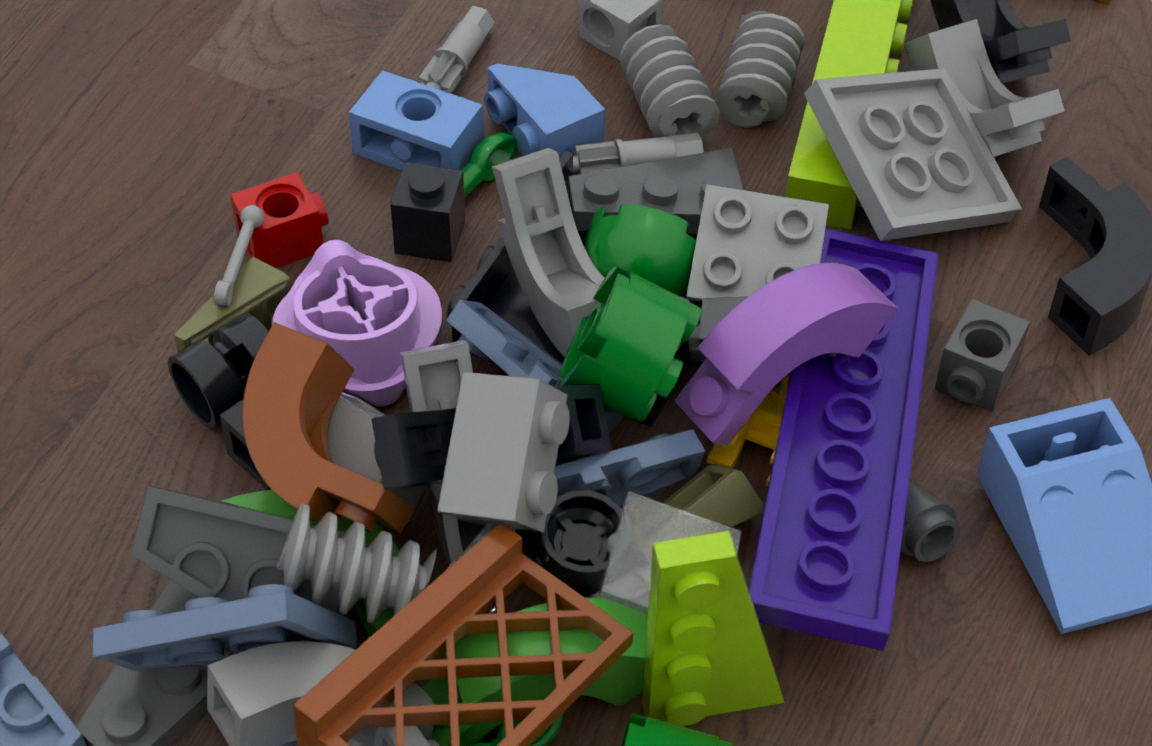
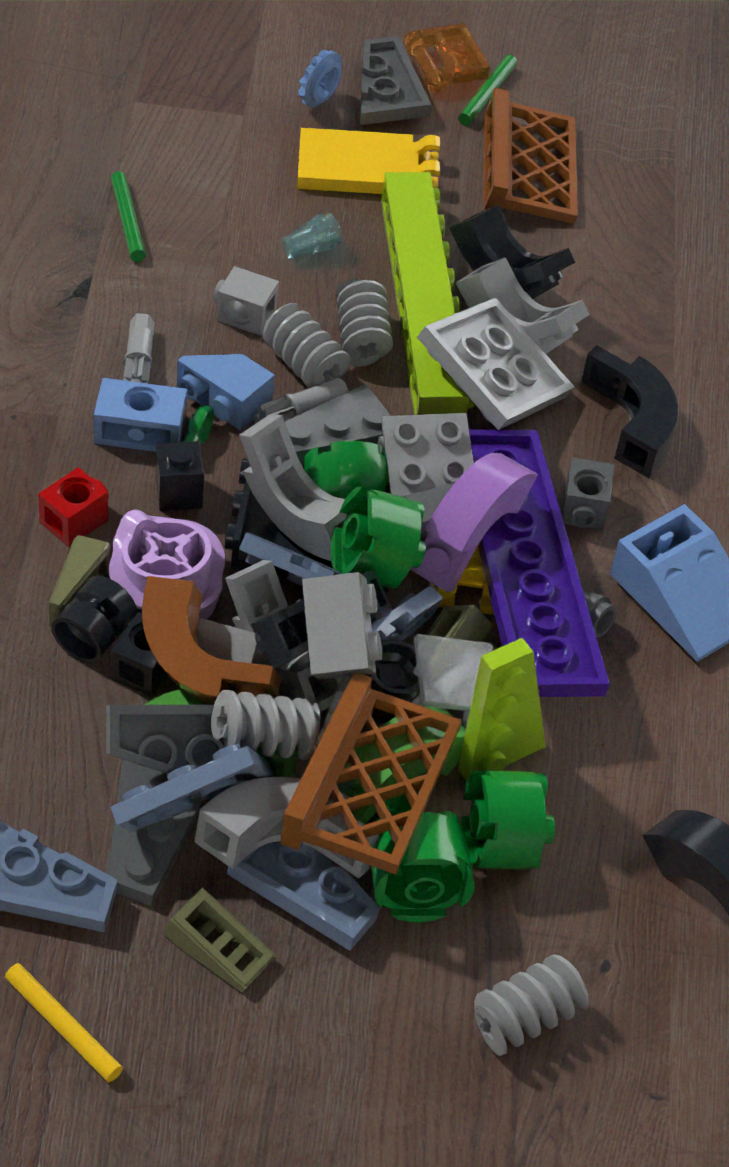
camera: 25 degrees left, 0 degrees up
light grey hinge [214,205,264,307] -> none

